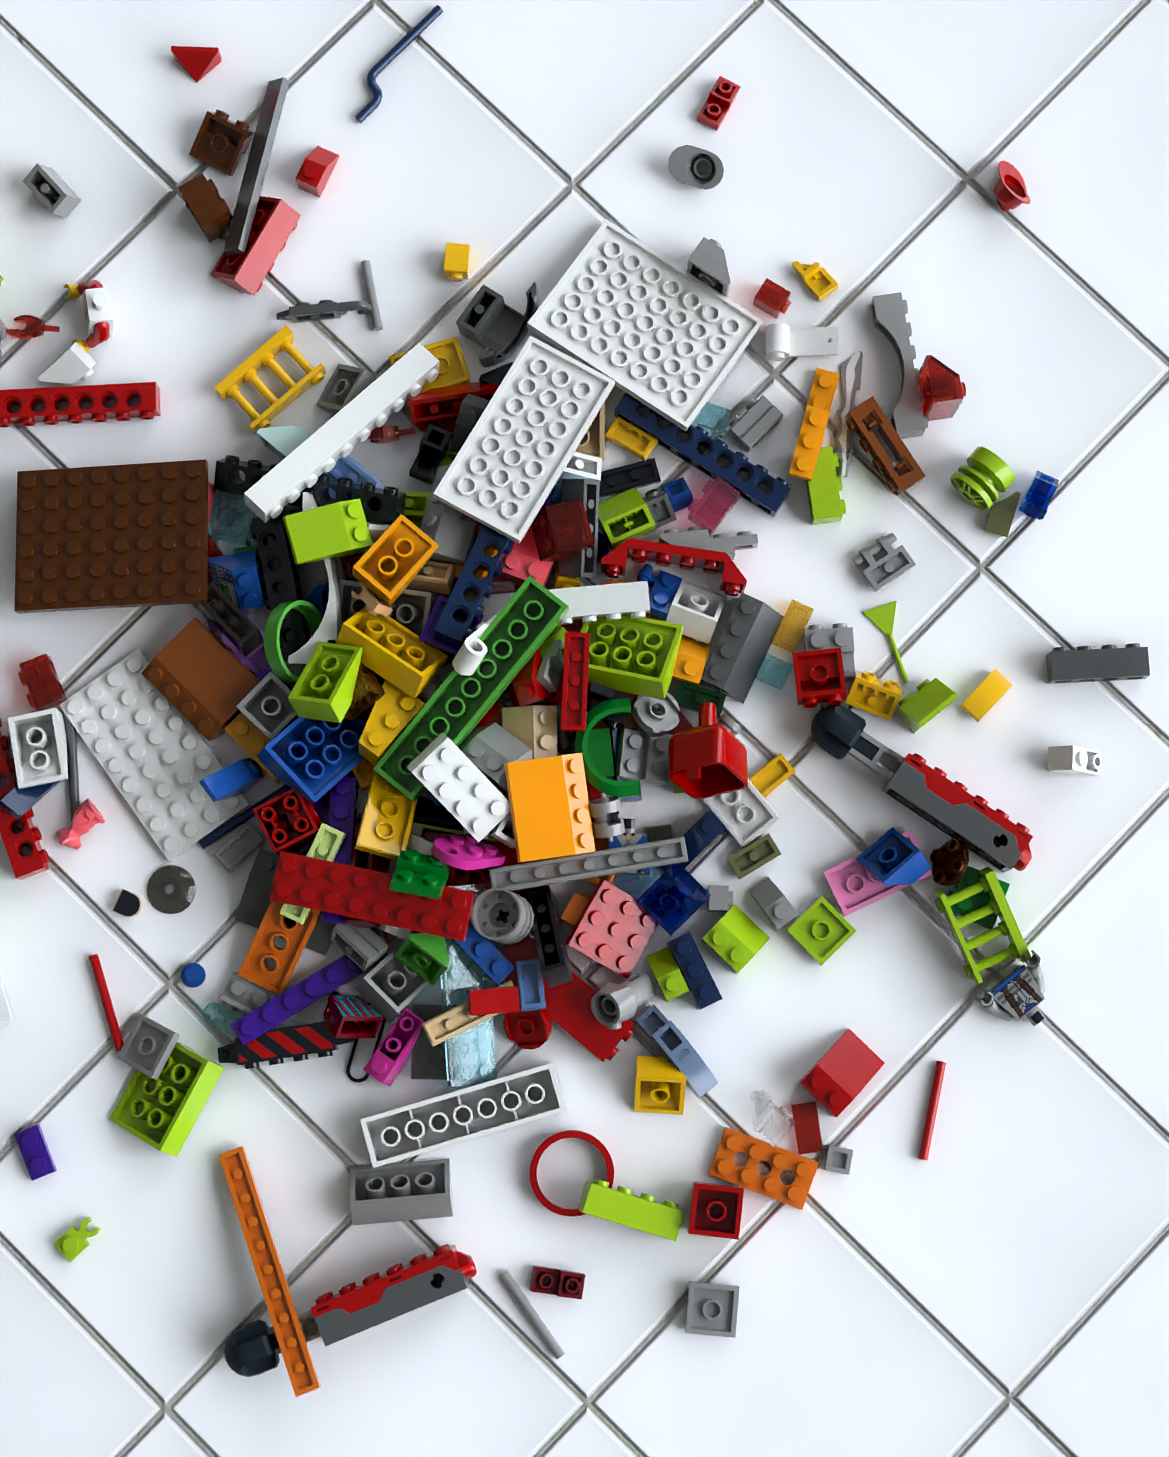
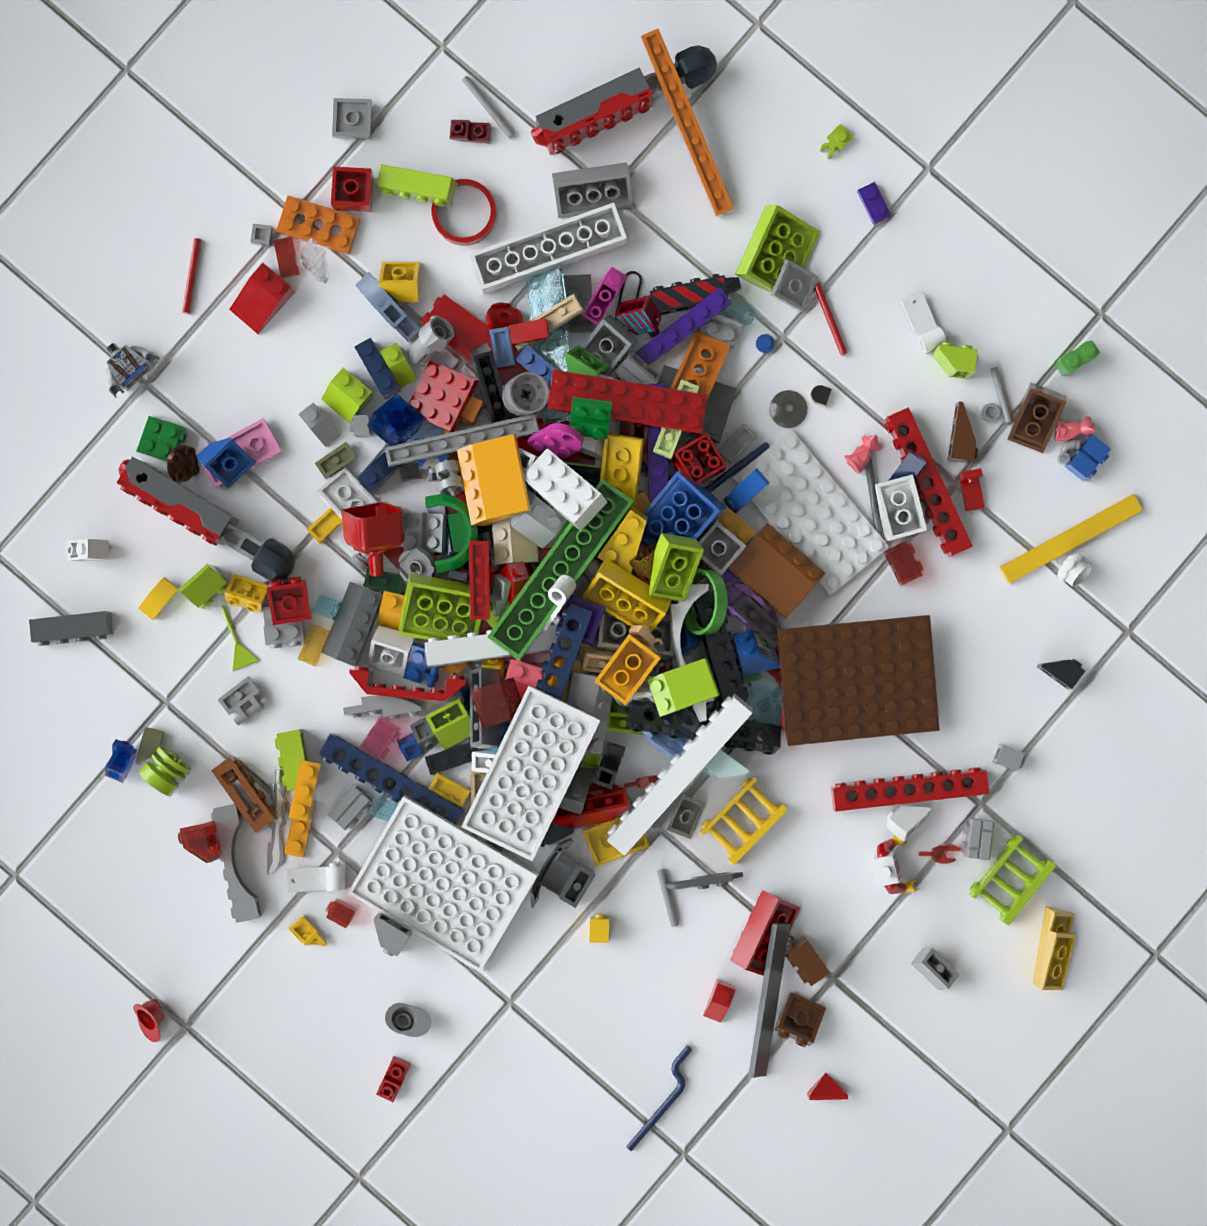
camera: 175 degrees right, 5 degrees up
lime plate [786,896,856,965] -> none
lime fence [934,867,1031,984] -> none

